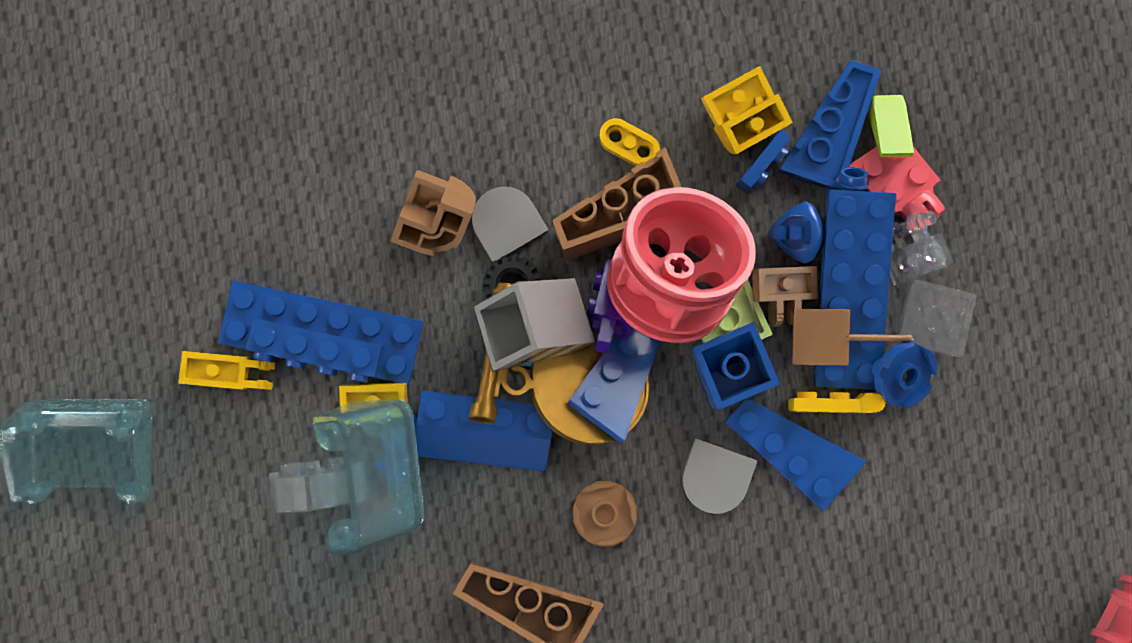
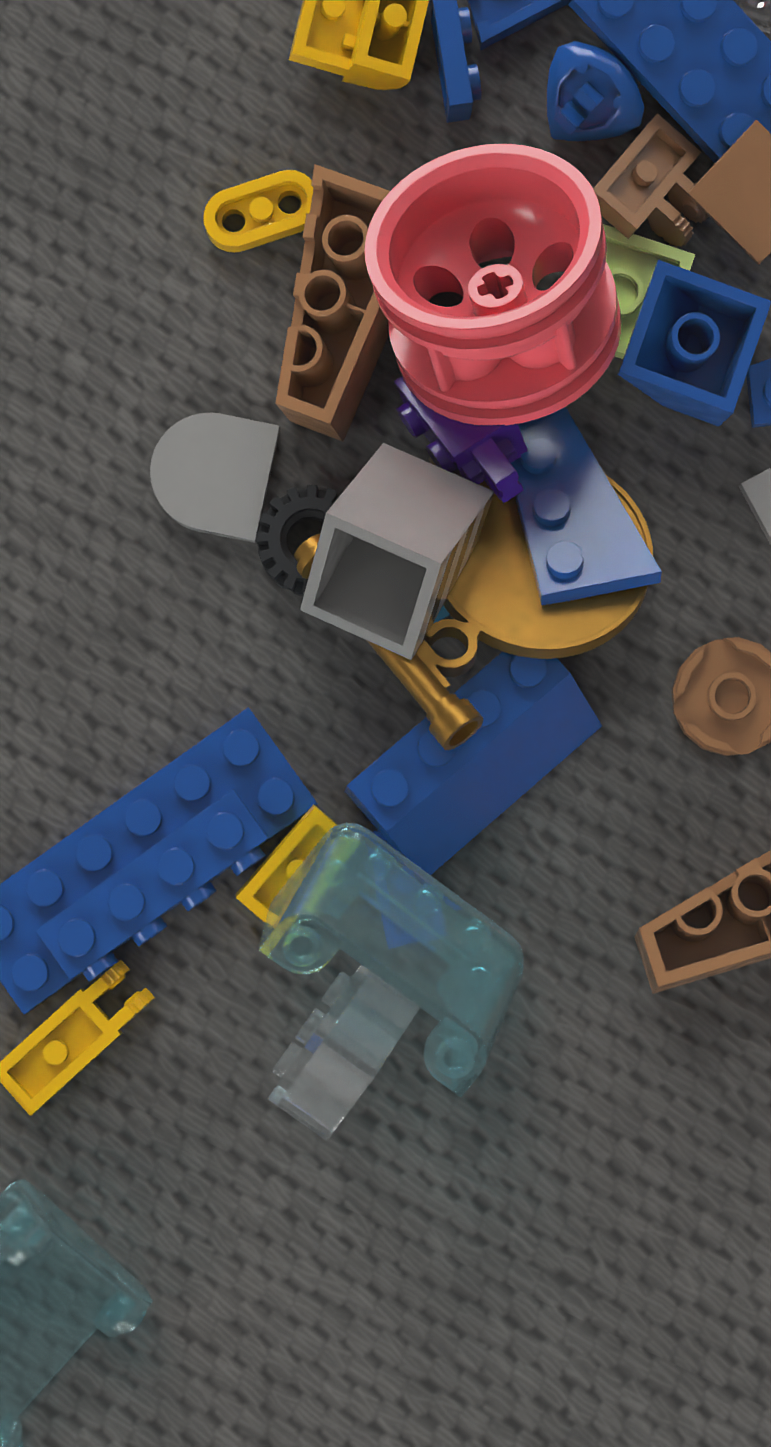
camera: 45 degrees left, 0 degrees up
medium nougat brick [390,170,476,256] -> none

